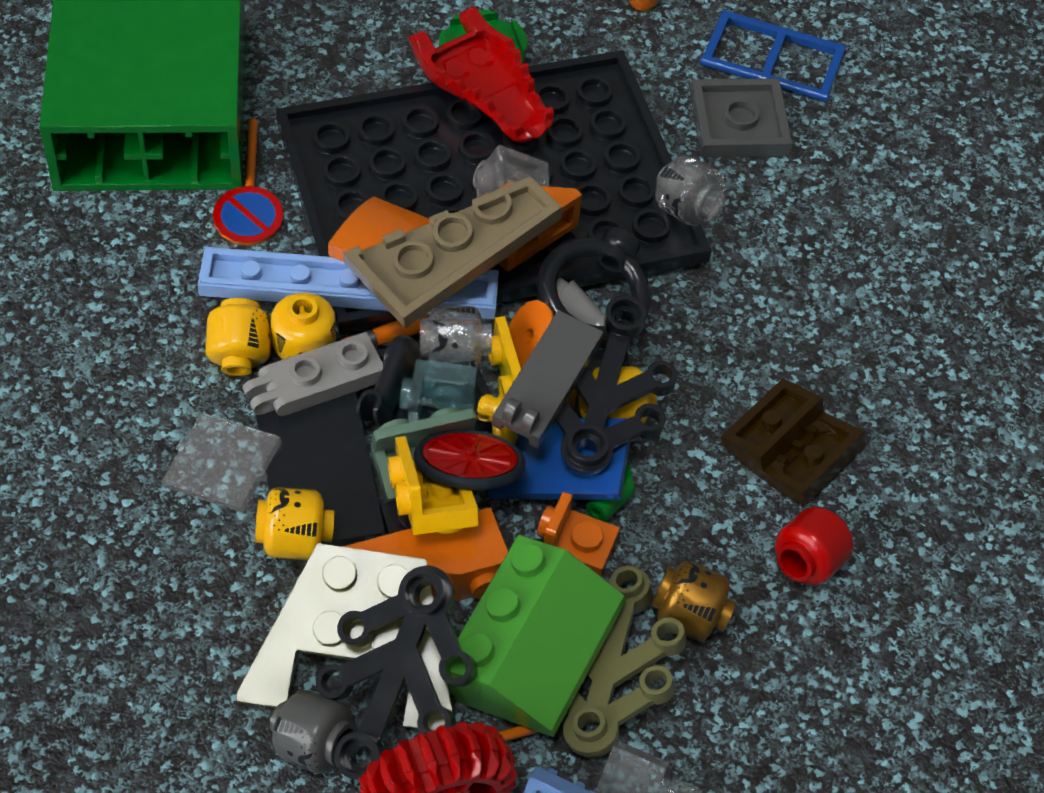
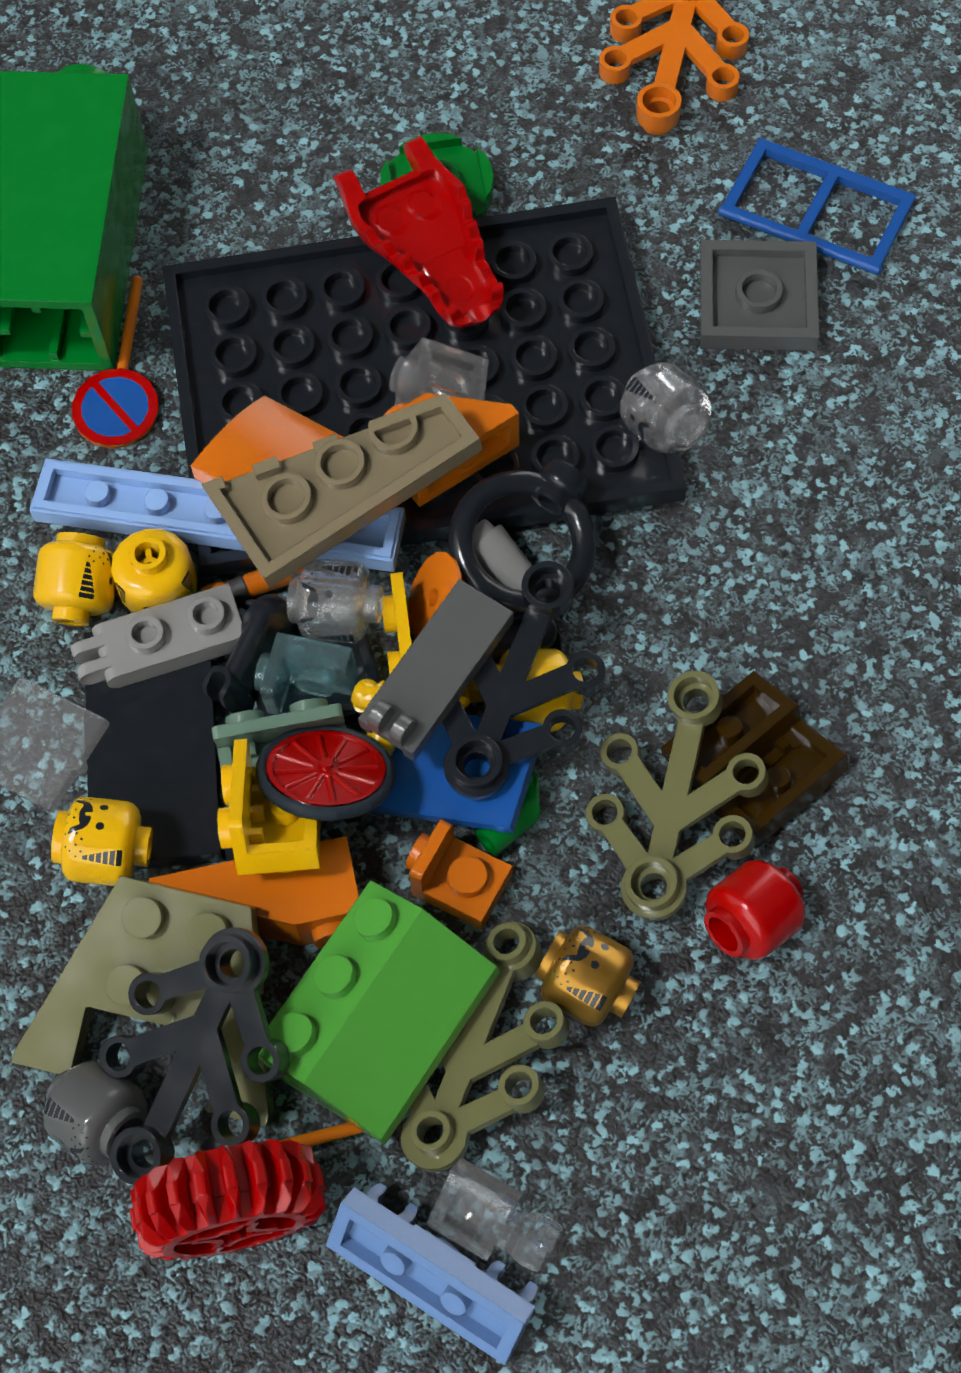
camera: 15 degrees right, 10 degrees up
none -> olive plant [585,671,769,921]

